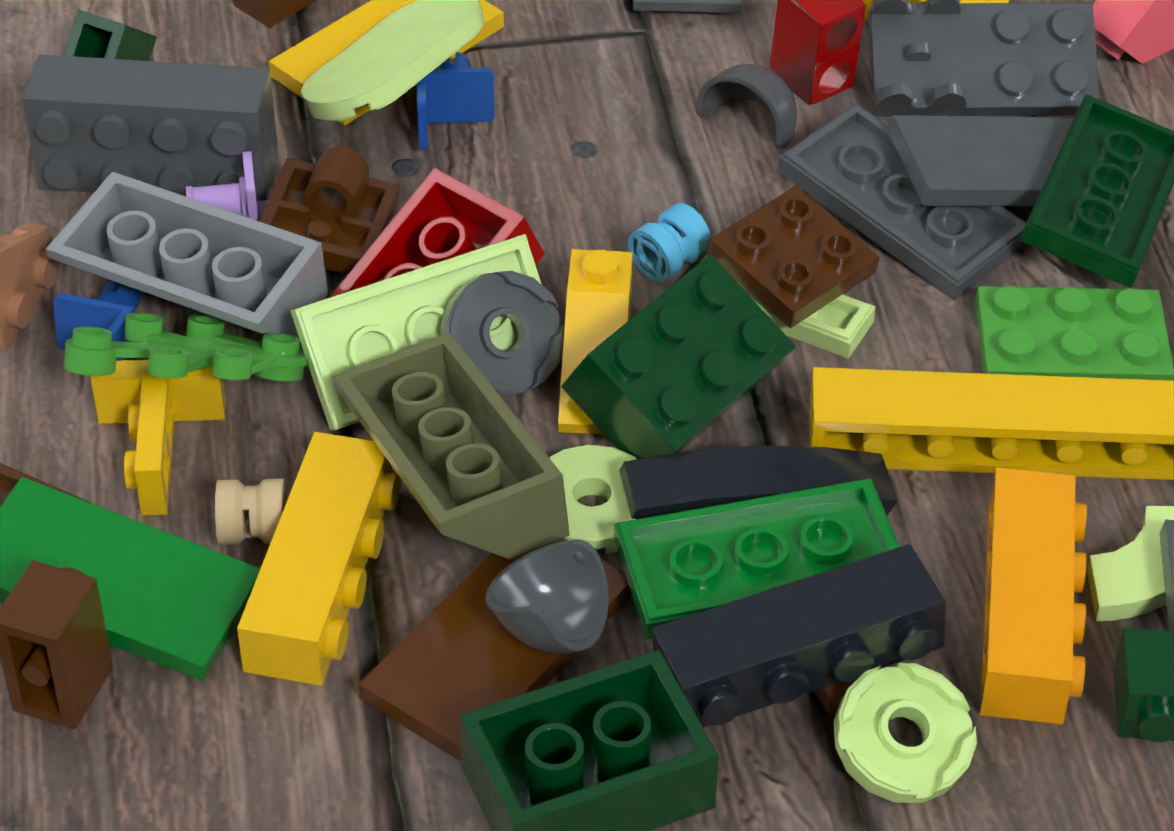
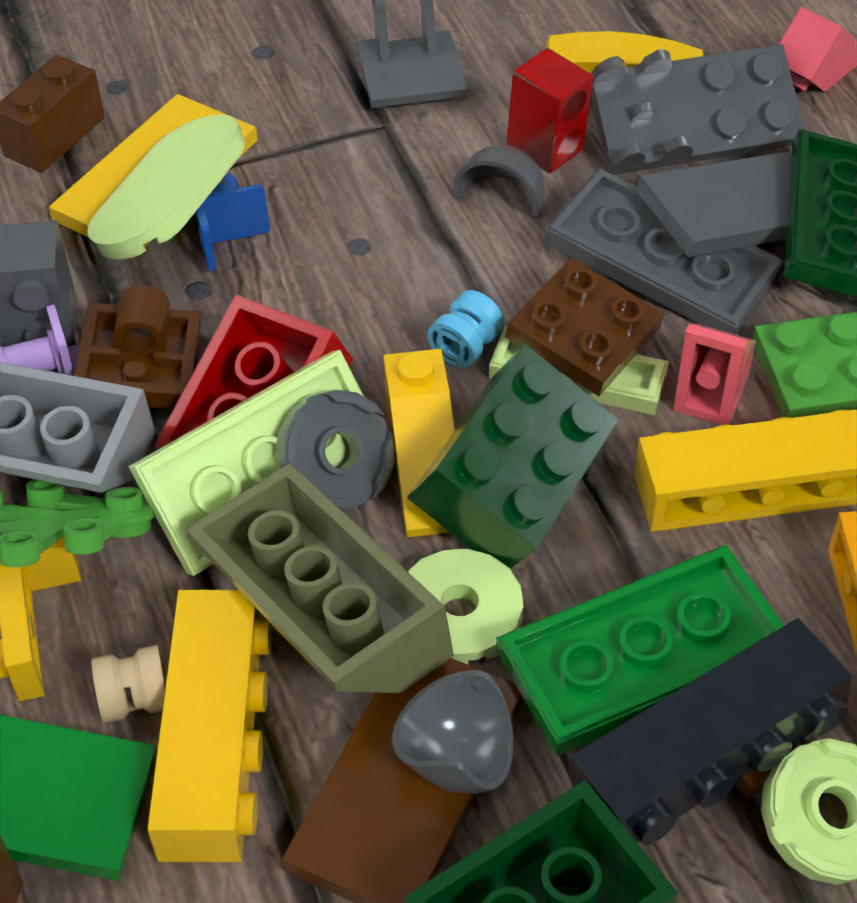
camera: 10 degrees left, 5 degrees up
black slope [619,446,898,519] -> none
none -> coral slope [673,323,756,425]

